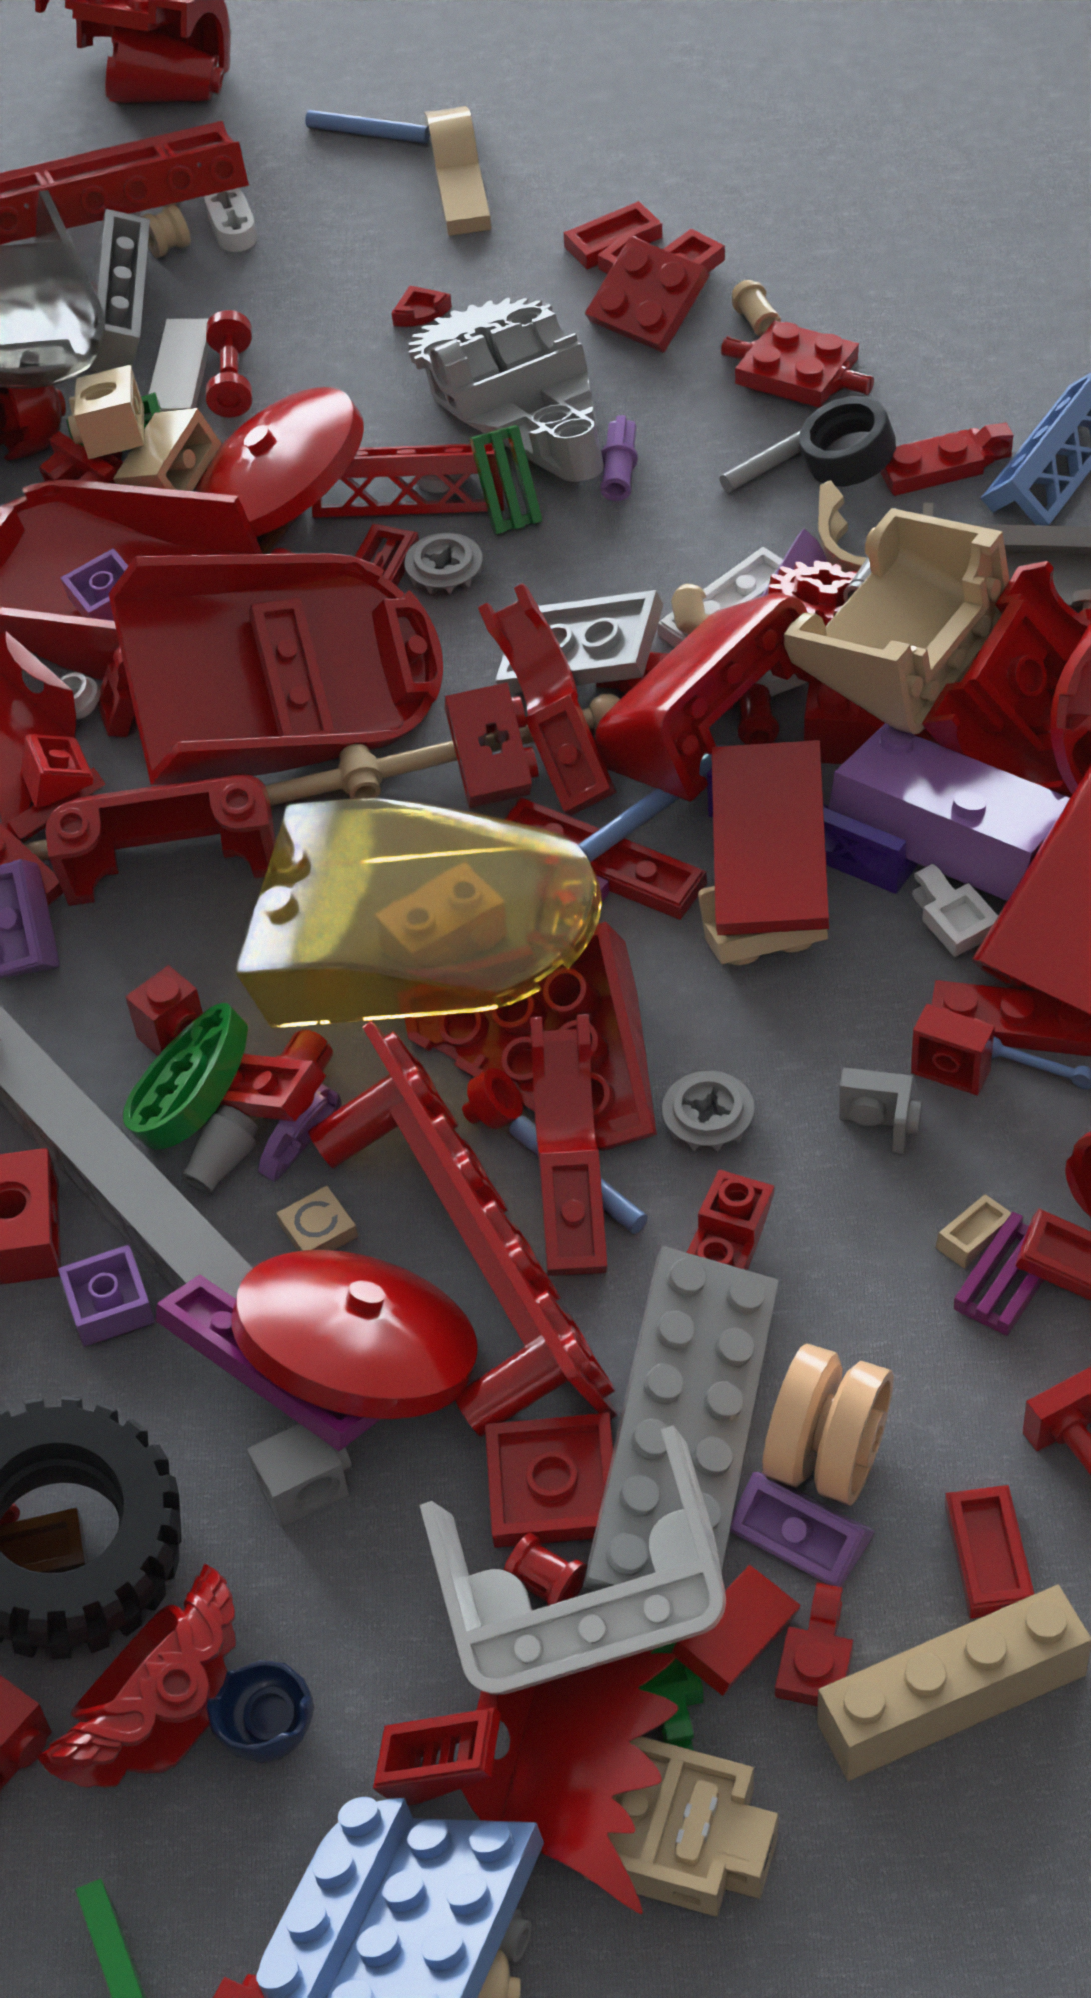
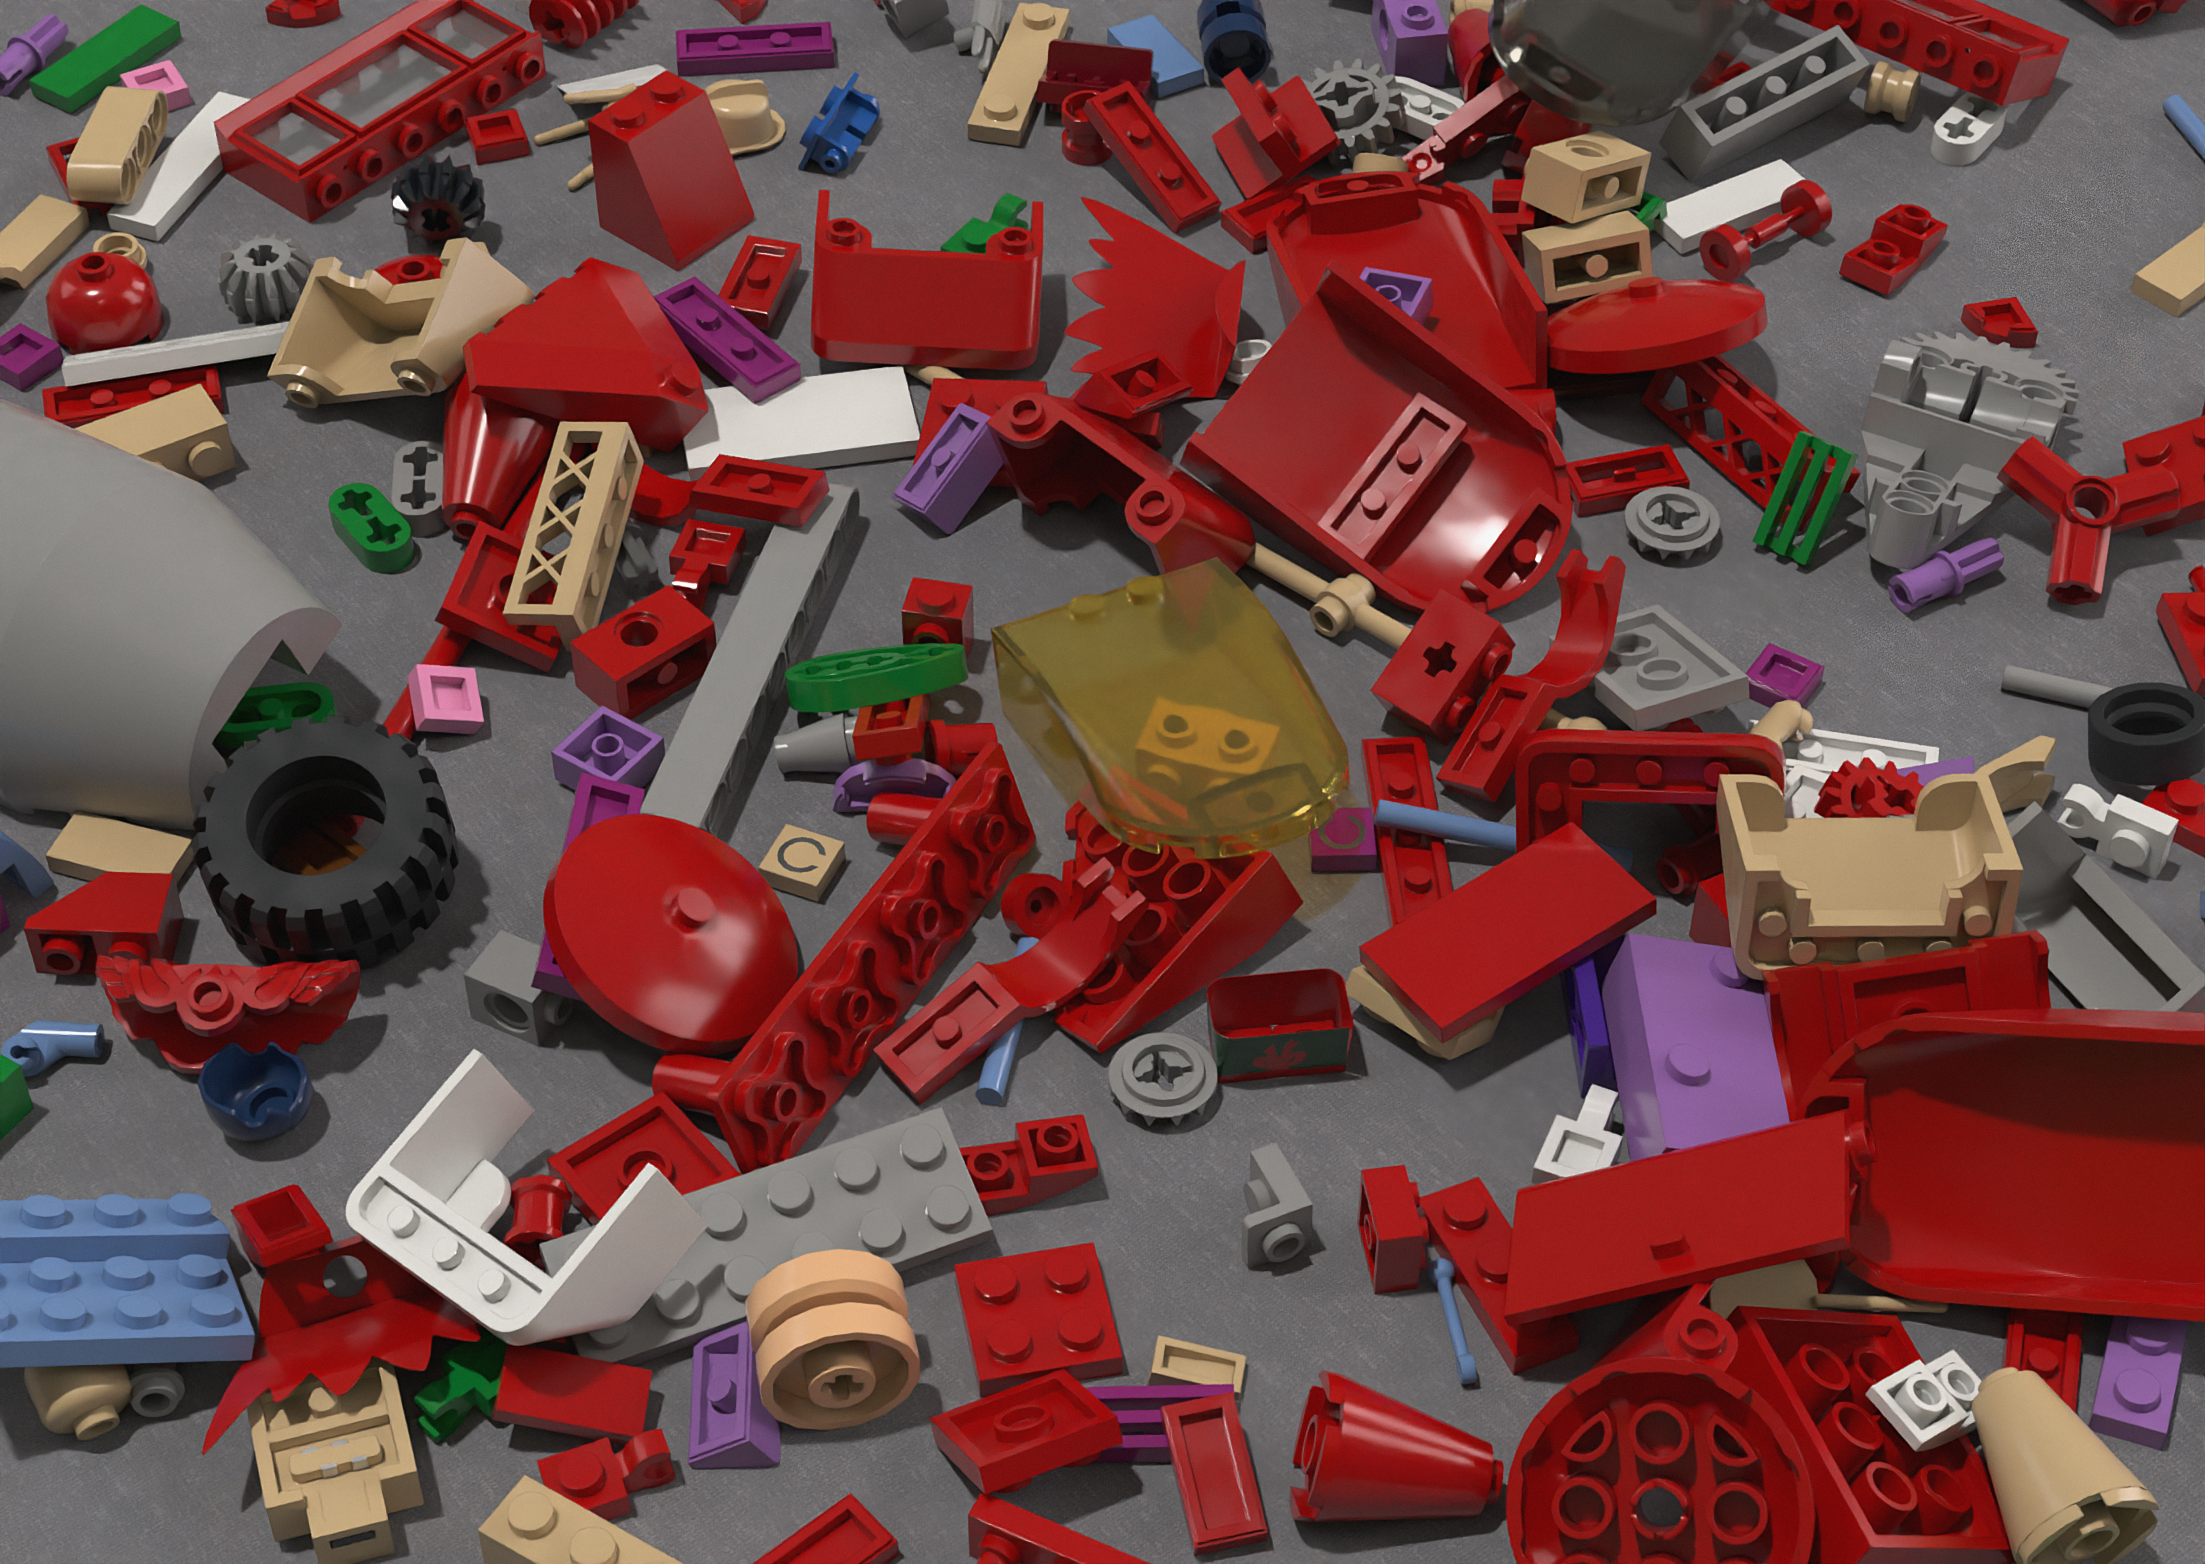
camera: 50 degrees right, 5 degrees down
none -> medium blue arm [1,1020,105,1077]
none -> red plate [929,1369,1123,1495]
none -> red plate [954,1242,1123,1397]
none -> red piece [1207,968,1354,1084]
none -> magenta tile [1745,643,1825,708]
none -> red slope [1839,204,1948,296]
none -> red piece [1997,436,2181,606]
none -> white plate [2057,784,2179,879]

